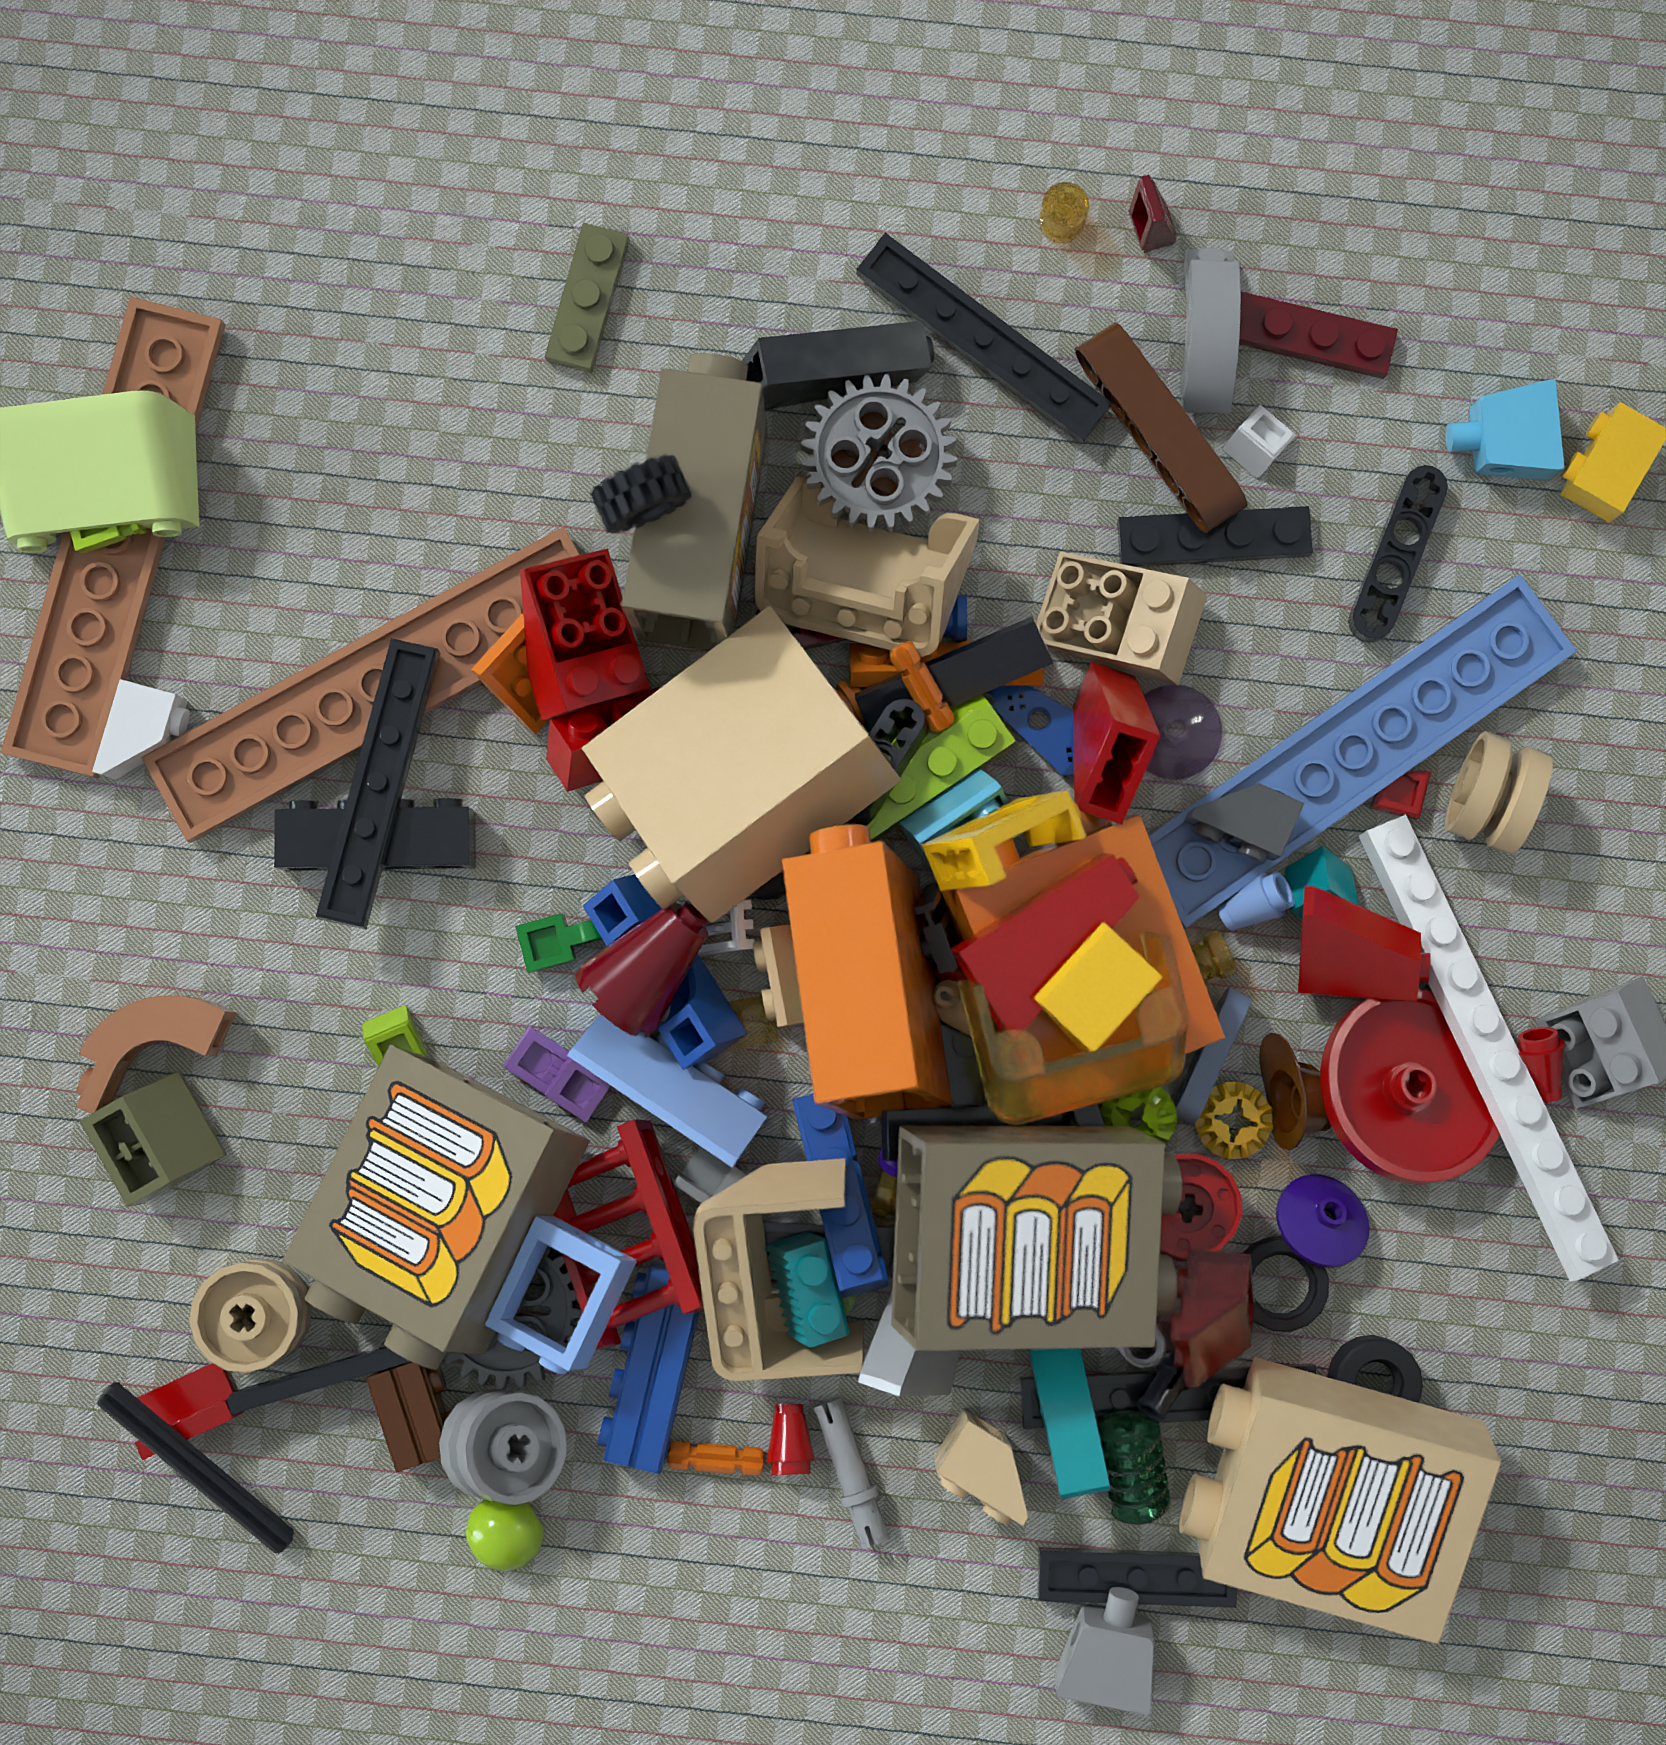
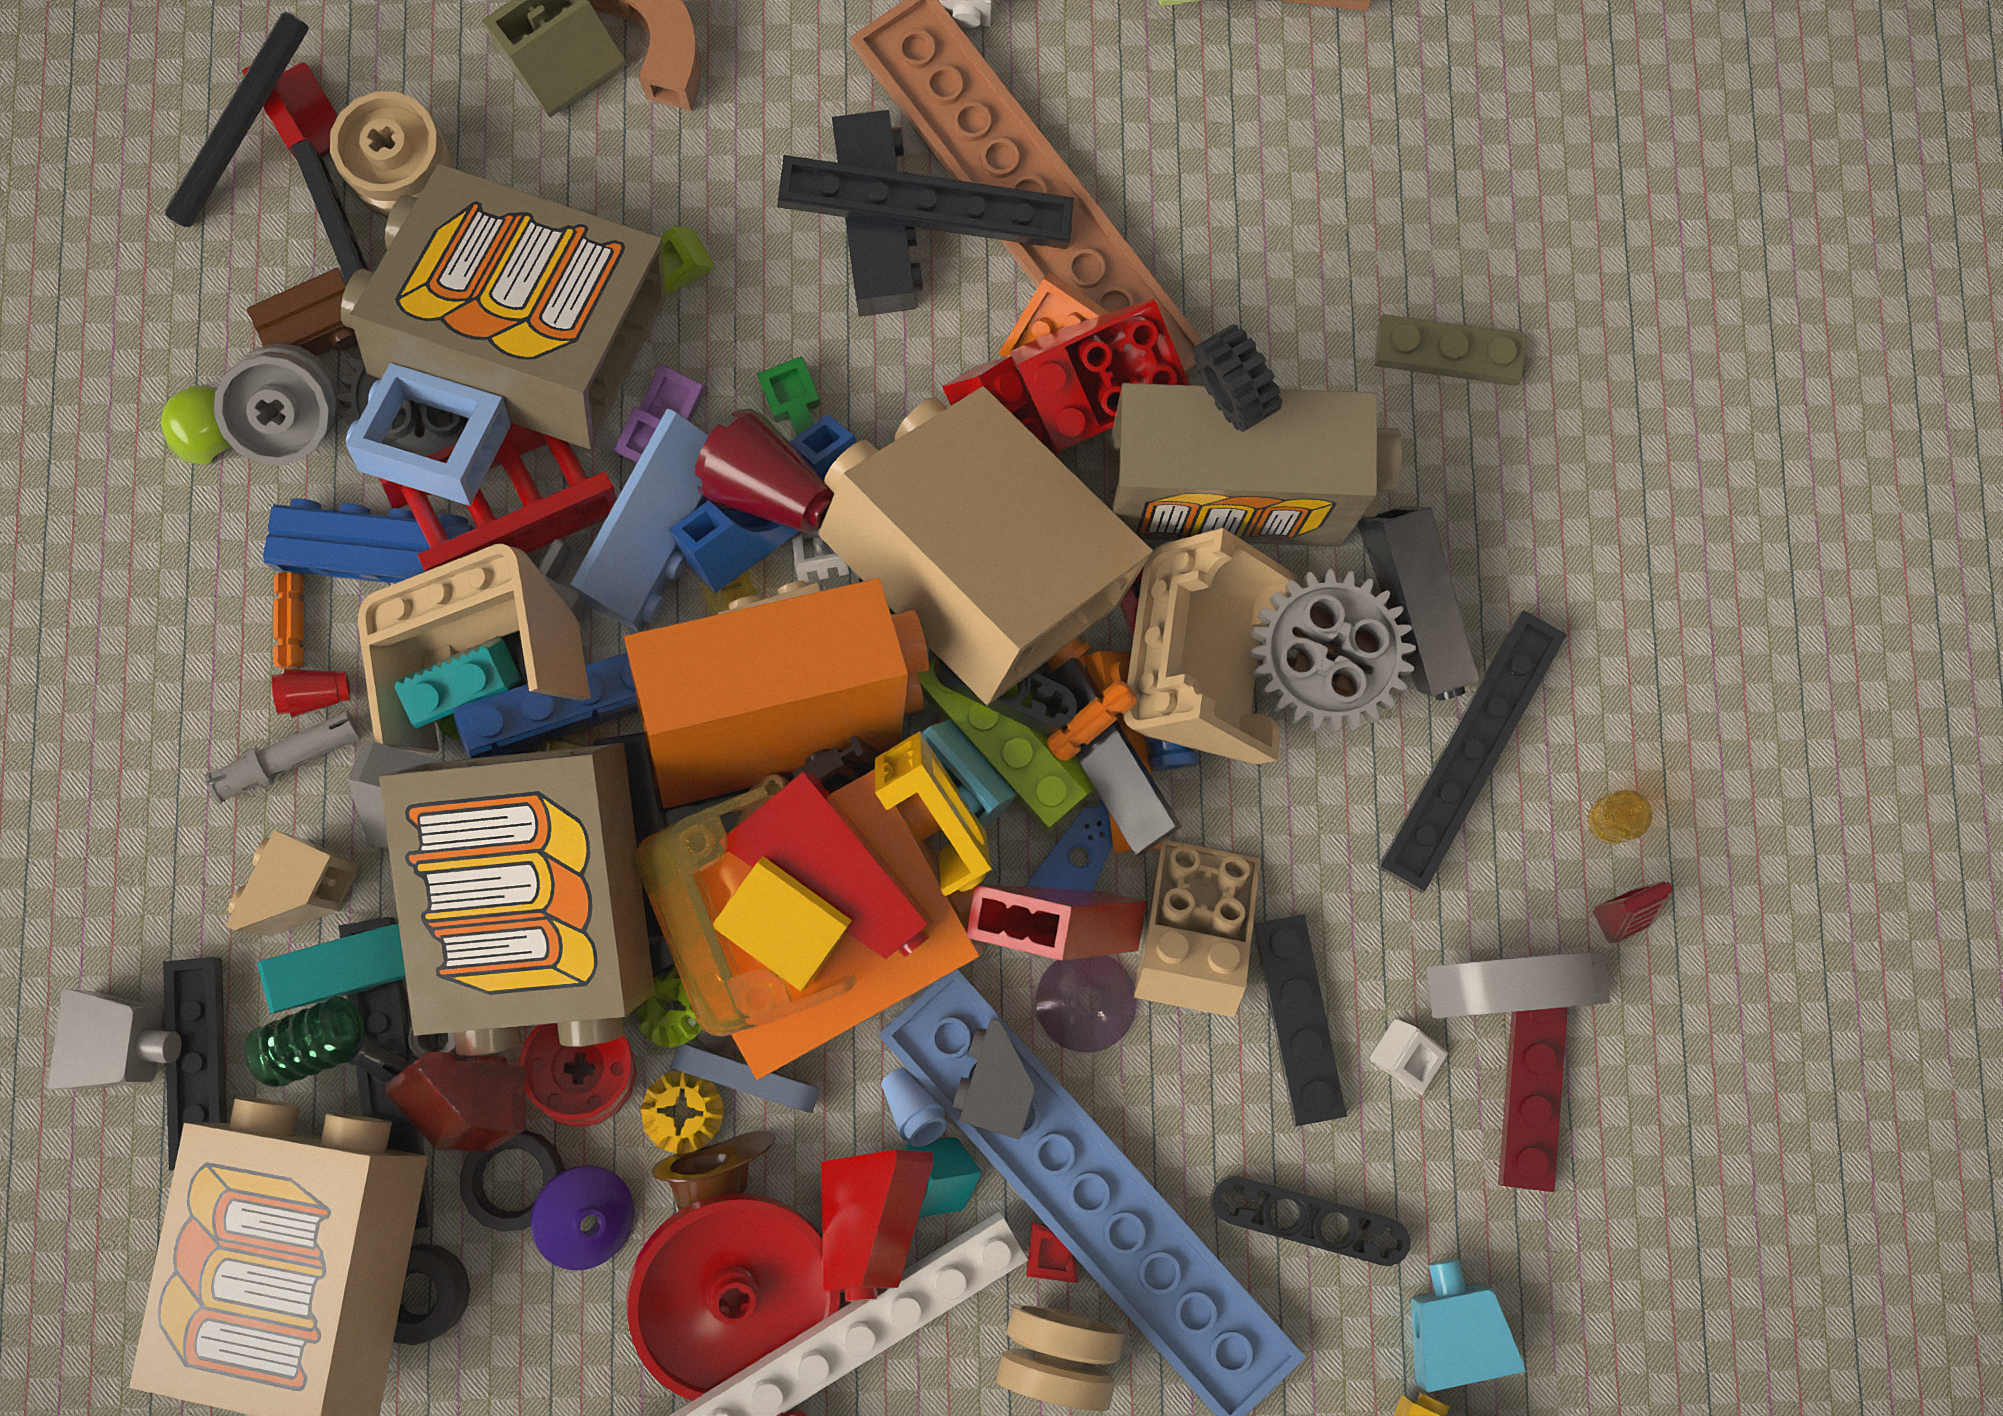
camera: 75 degrees right, 5 degrees down
reddish brown beam [1074,322,1247,533] -> none
clear yellow wheel [1190,930,1237,986] -> none

